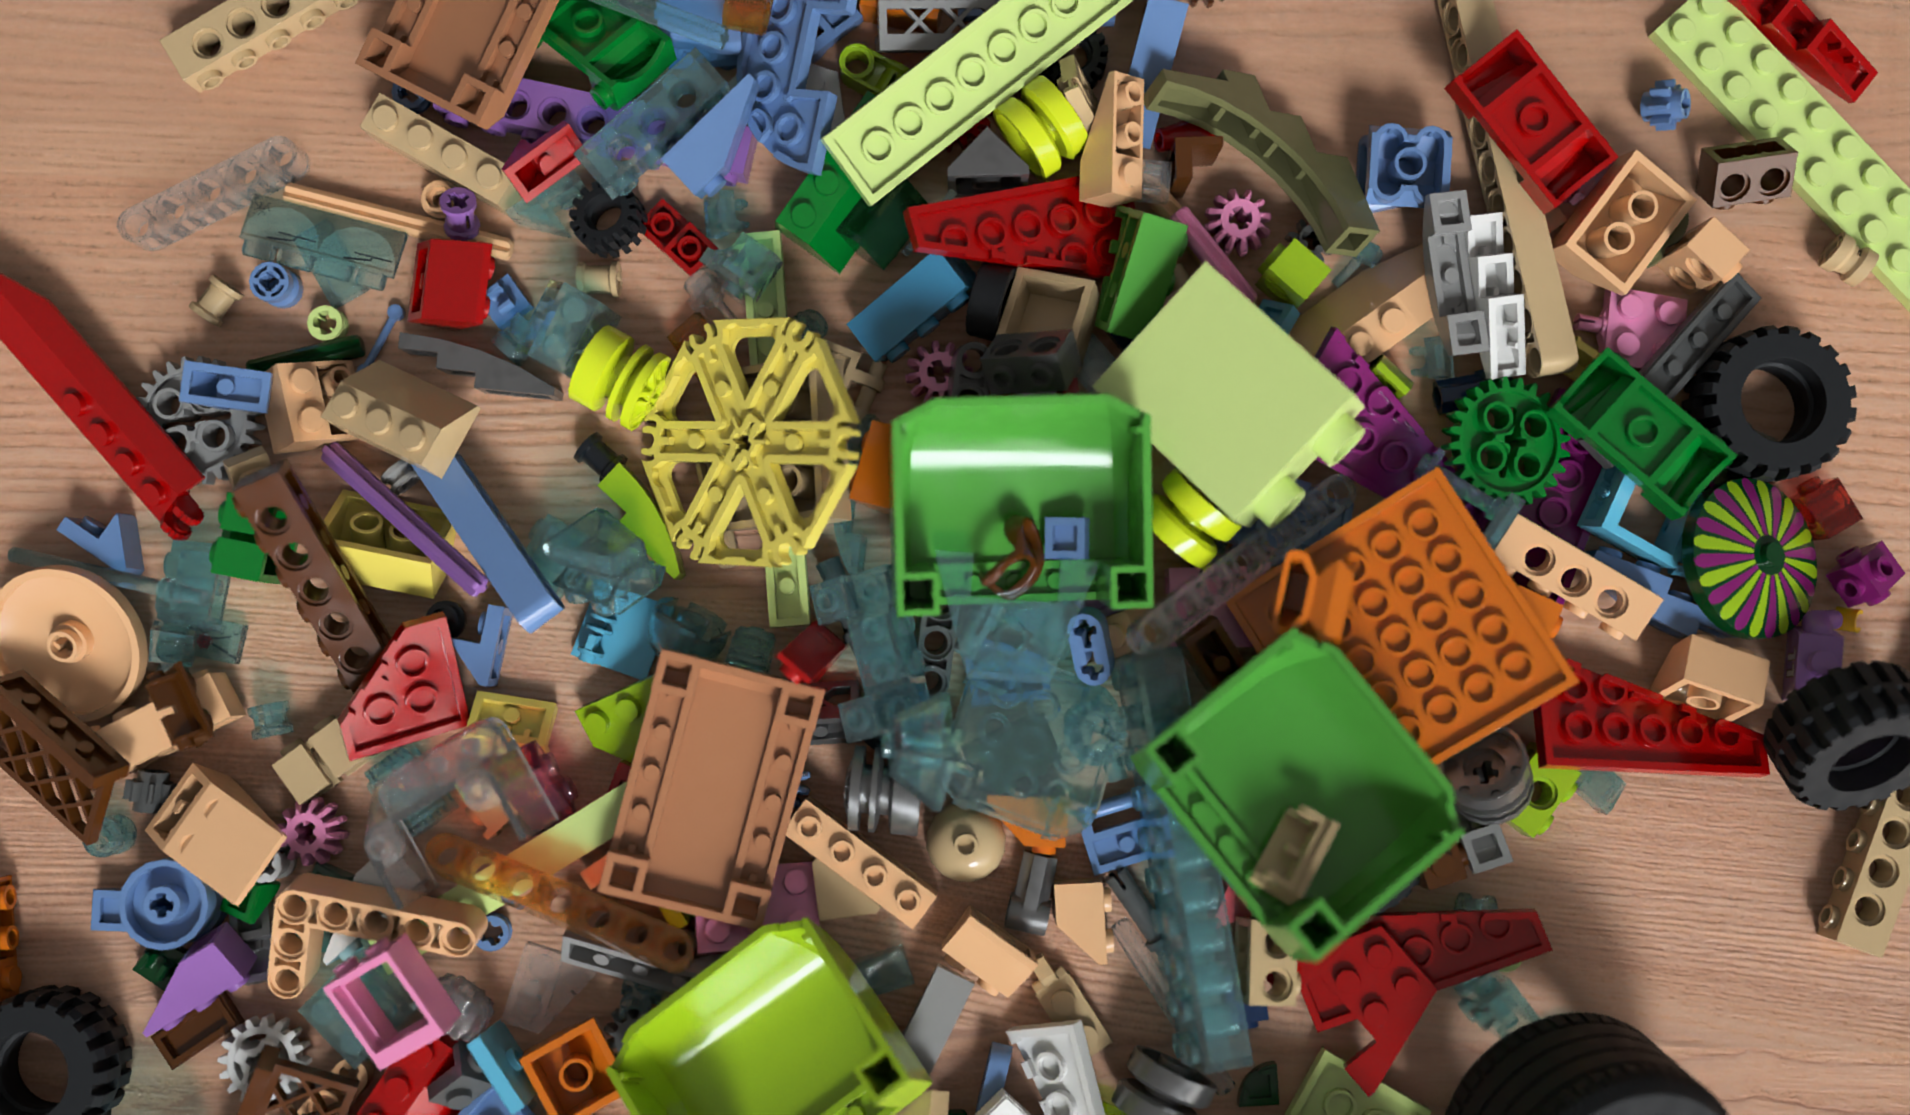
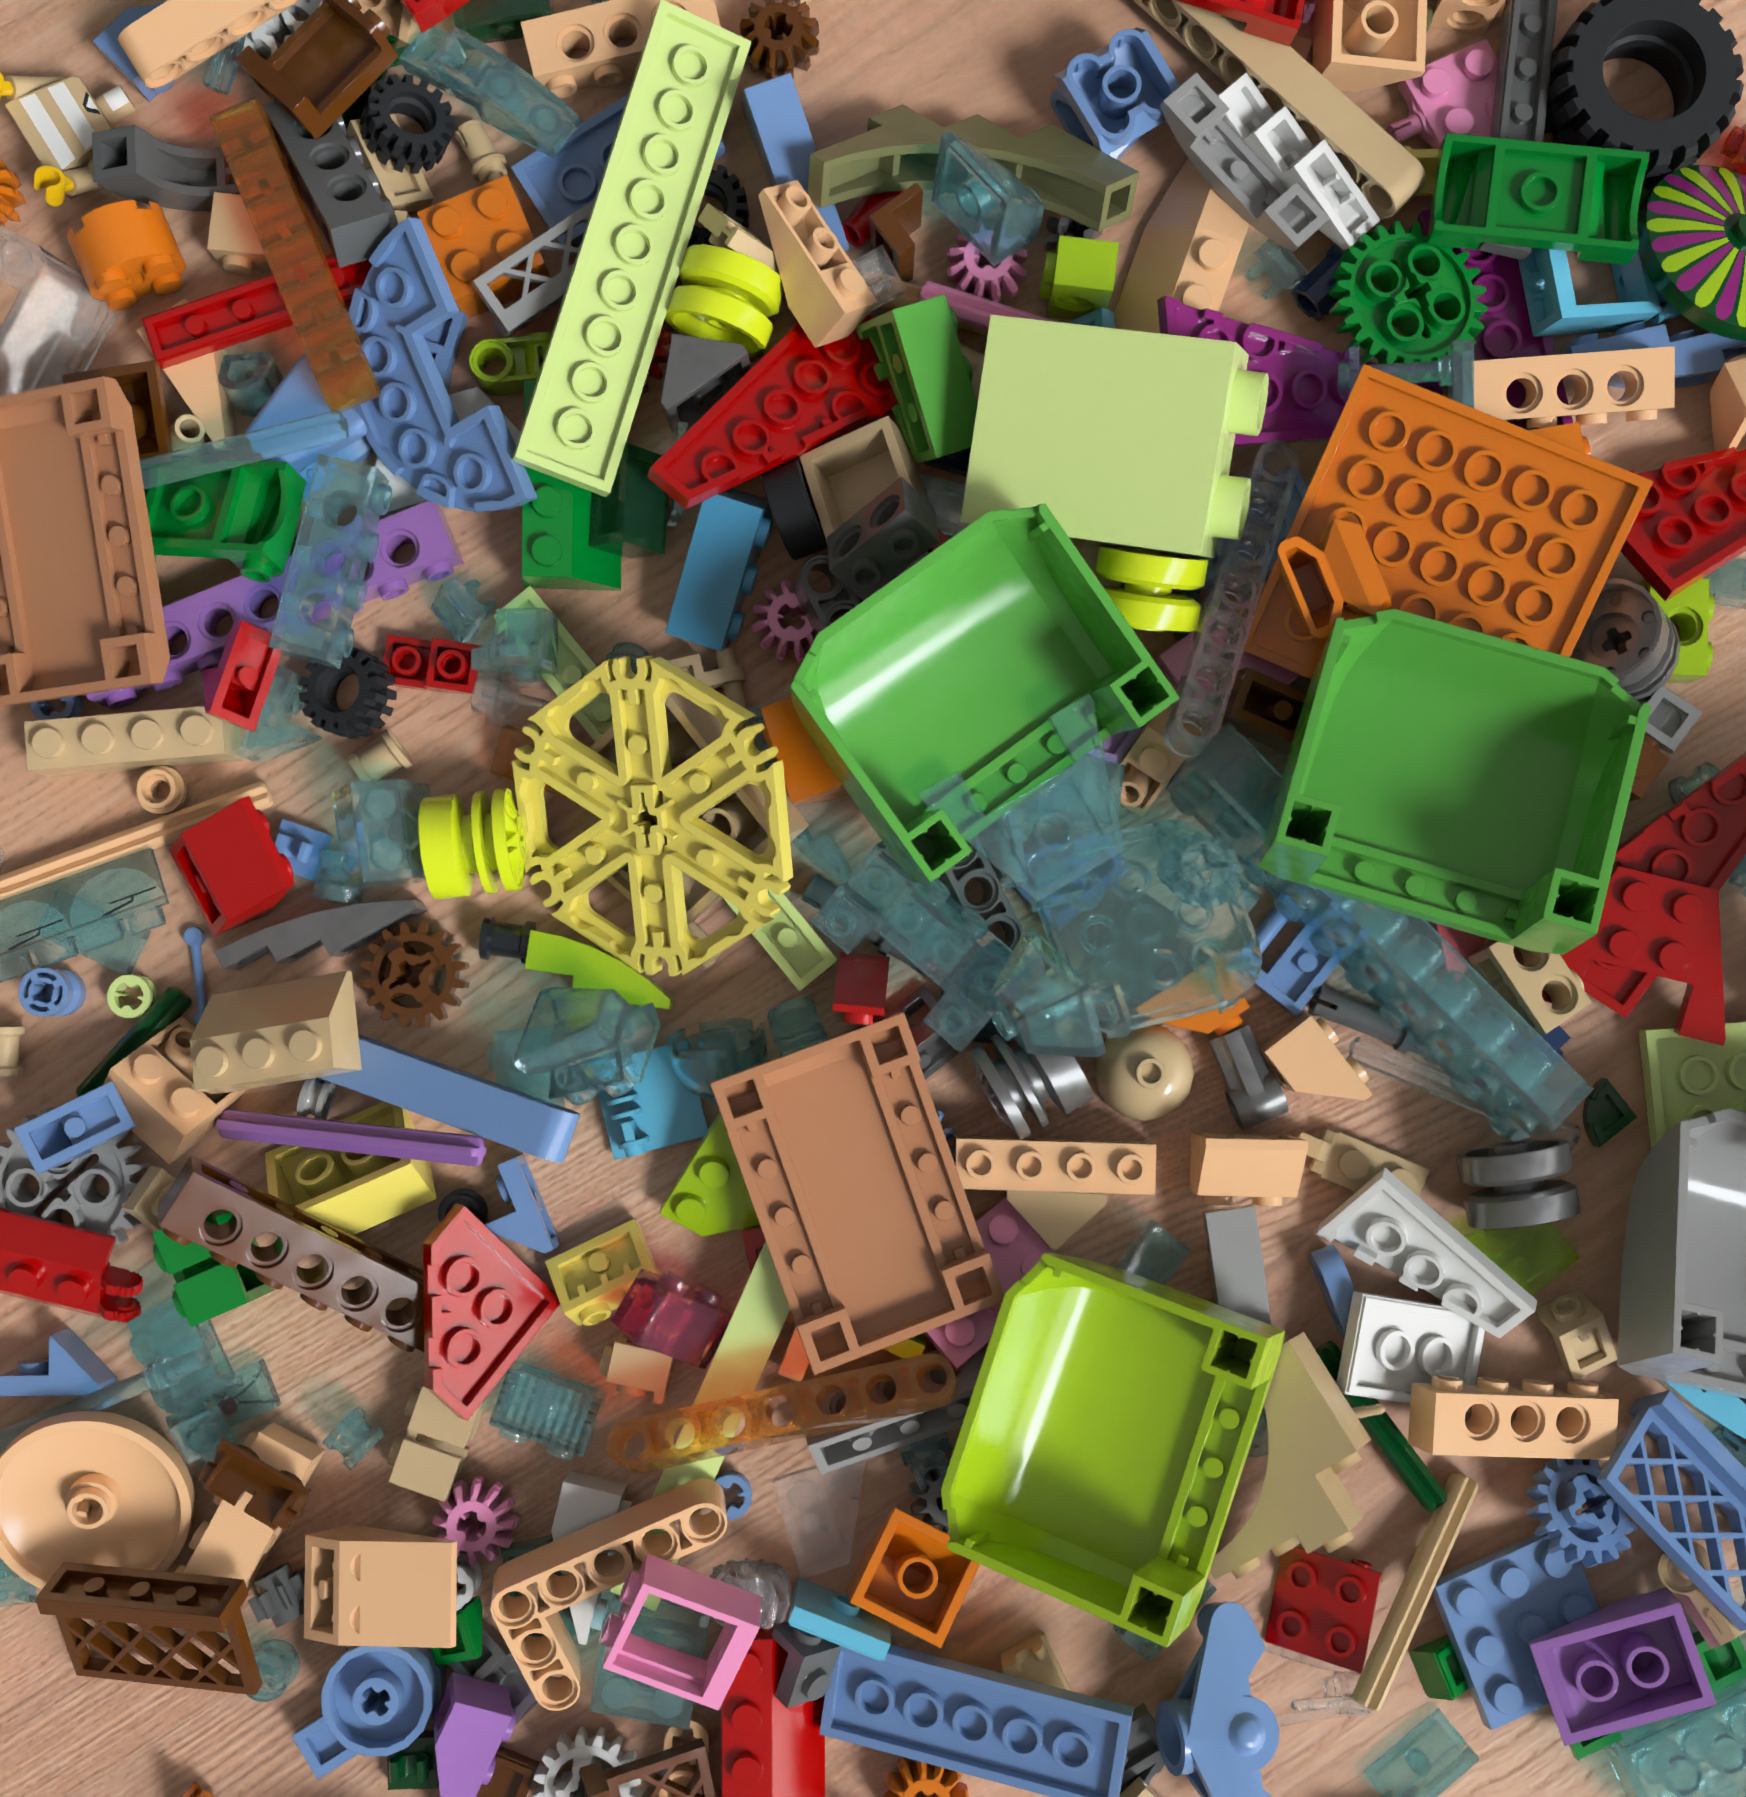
camera: 35 degrees left, 0 degrees up
clear windscreen [364,717,559,910] -> none
medium lavender bush [439,187,480,241] -> none
medium blue slope [661,73,760,199] -> none
reddish brown piece [978,515,1044,600] -> none
medium blue plate [1045,517,1090,559] -> none
medium blue beam [1067,607,1115,686] -> none
tan hinge [1248,804,1341,906] -> none
clear light blue hand [1331,242,1383,288] -> none
lime slope [1369,354,1413,399] -> none
none -> reddish brown gear [360,922,470,1027]
none -> clear light blue slope [931,130,1045,266]

